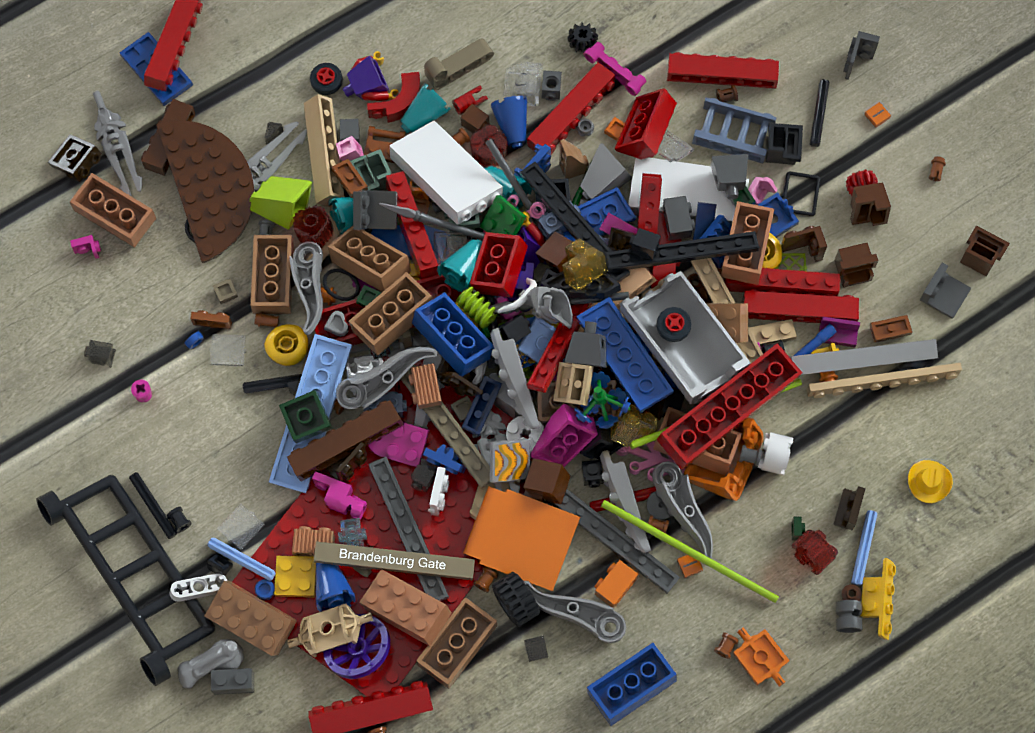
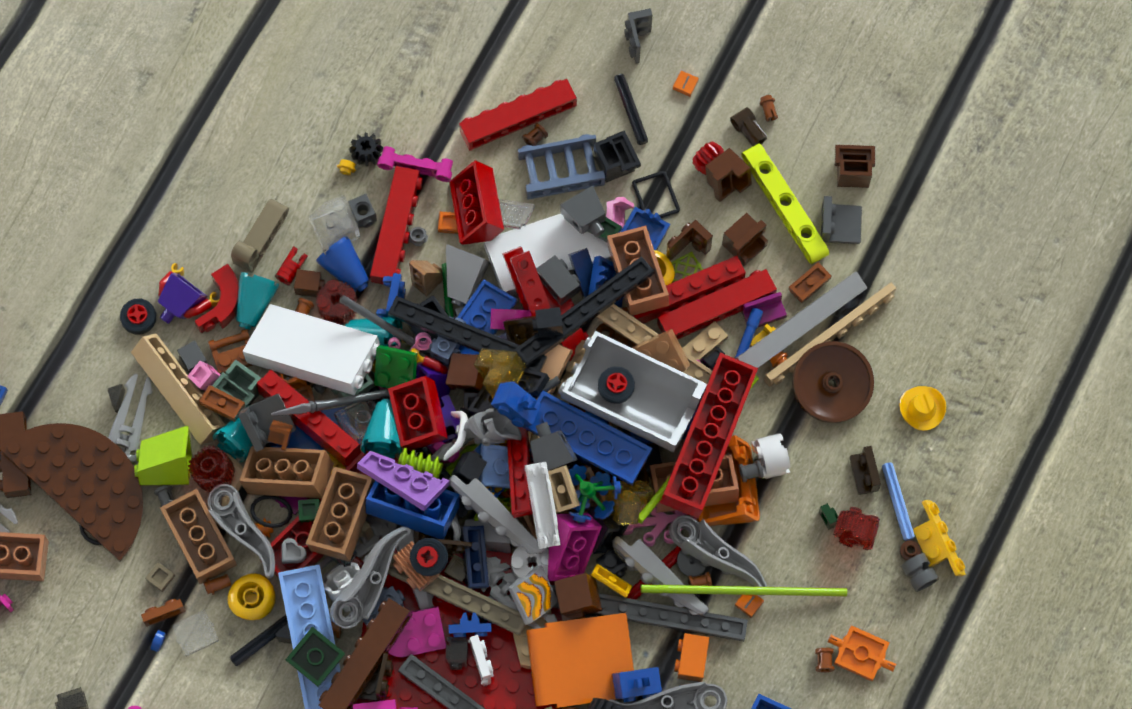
camera: 30 degrees left, 0 degrees up
none -> dark orange panel [267,420,293,450]
none -> yellow plate [337,159,356,176]
none -> medium lavender wing [357,451,450,511]
none -> black wheel [410,538,448,576]
none -> blue brick [491,381,541,427]
none -> white piece [524,462,560,549]
none -> yellow slope [590,564,632,598]
none -> blue brick [612,667,662,702]
none -> dark brown piece [730,107,767,147]
none -> neon yellow beam [741,144,829,264]
none -> reddish brown dish [792,341,874,423]

